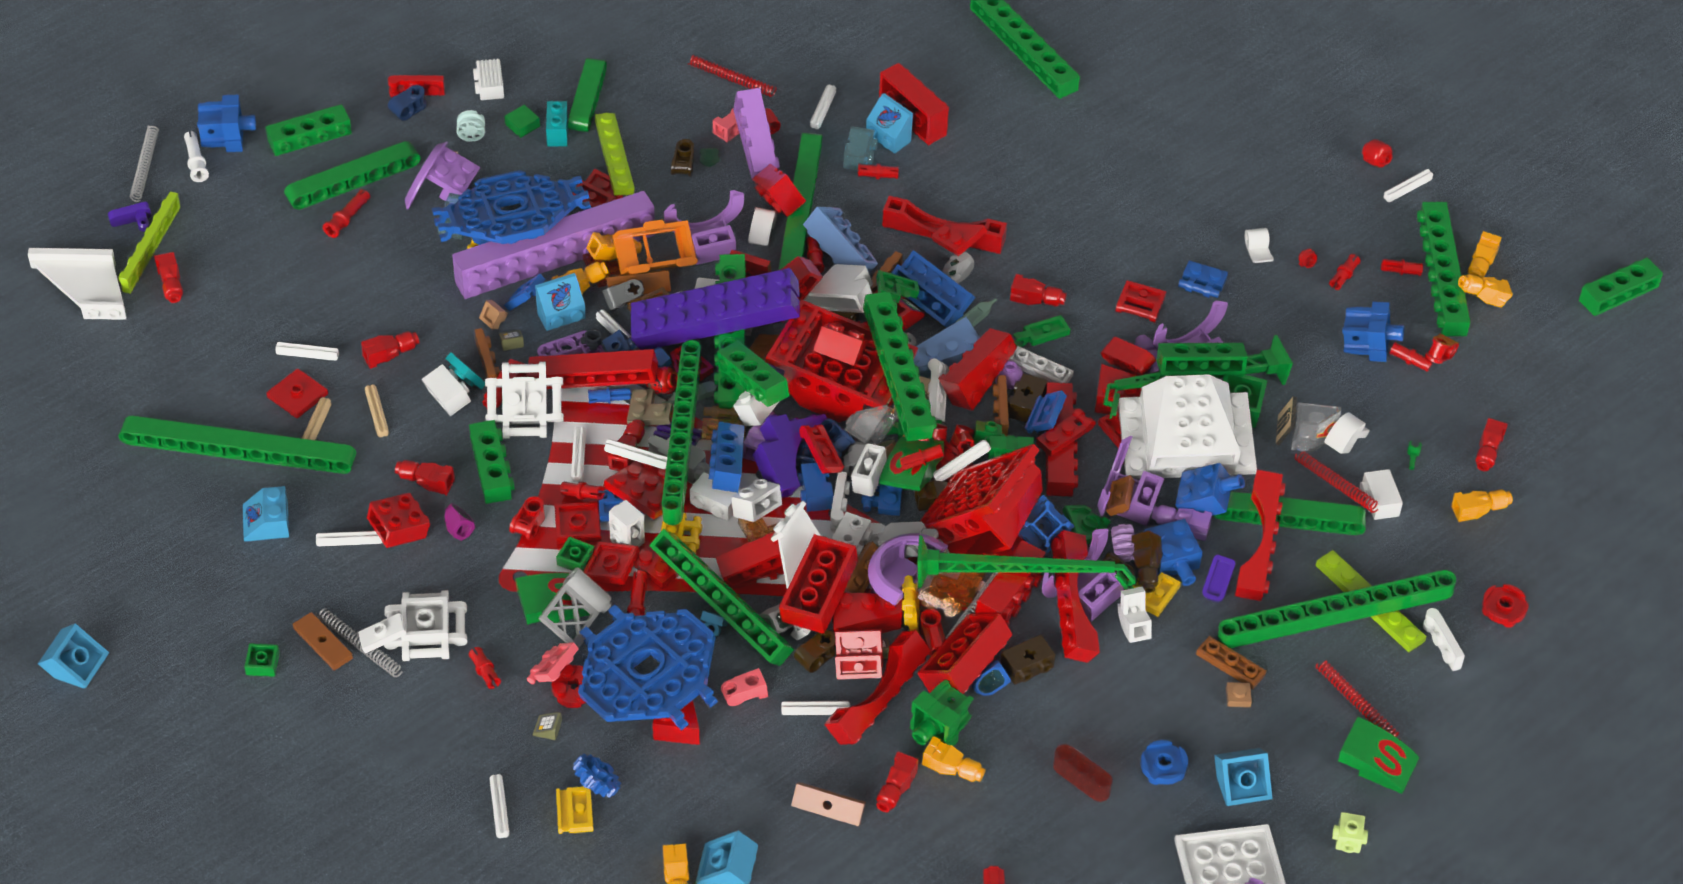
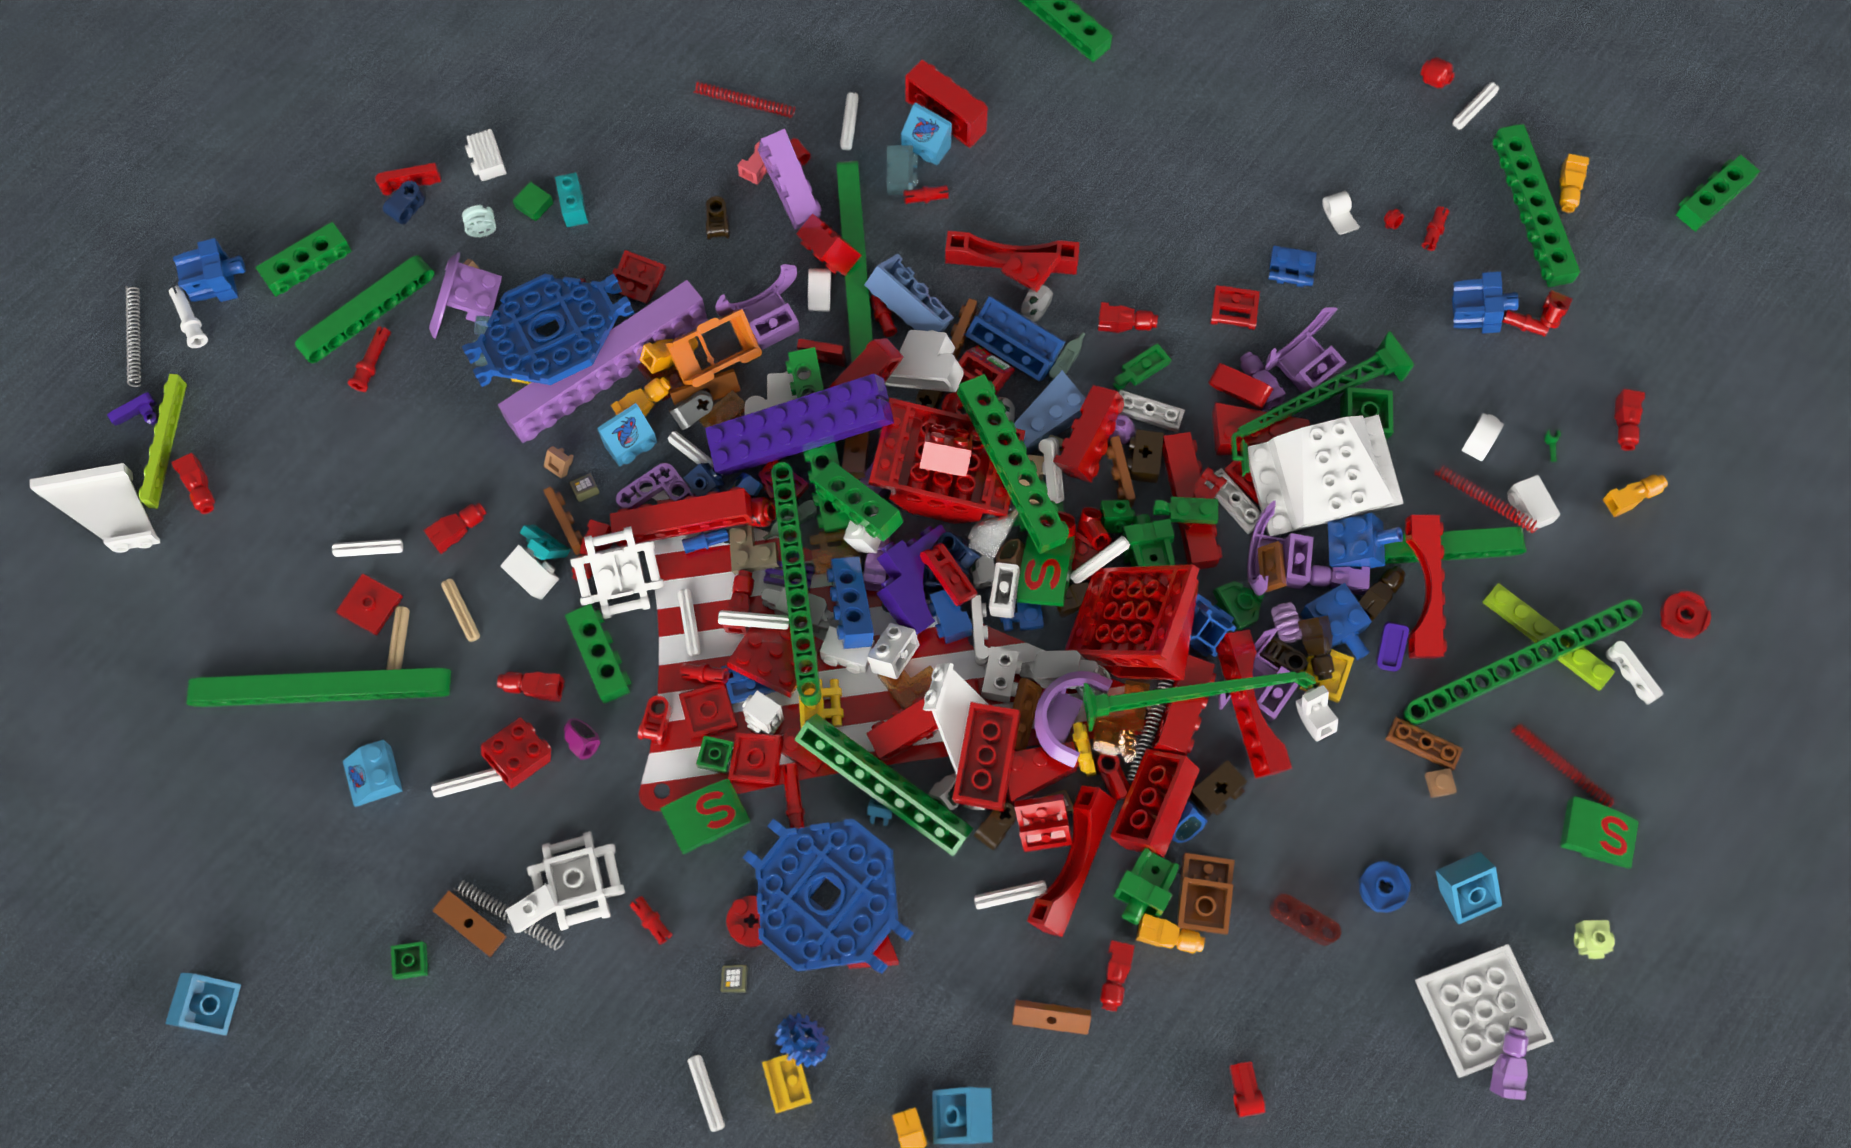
camera: 10 degrees left, 20 degrees up
blue plate [504,274,546,311] -> none
coral plate [527,642,579,684] -> none
light grey piece [538,567,612,647] -> none
green beam [568,58,607,132] -> none
black plate [581,329,606,350] -> none
lime plate [595,113,635,196] -> none
clear green plate [699,148,720,166] -> none
coral leg [721,668,768,706] -> none
green plate [876,270,919,303] -> none
red axle [900,444,945,470] -> none
blue plate [1025,390,1067,434] -> none
green brick [1156,343,1248,375] -> none
clear smoke piece [1275,396,1297,445] -> none
clear slope [1291,402,1341,452] -> none
red axle [1381,259,1423,276] -> none
light orange piece [1458,274,1513,307] -> none
none -> green plate [1153,497,1218,524]
none -> dark orange slope [1177,853,1235,935]
none -> white tile [1206,468,1261,534]
none -> dark brown piece [1359,566,1406,624]

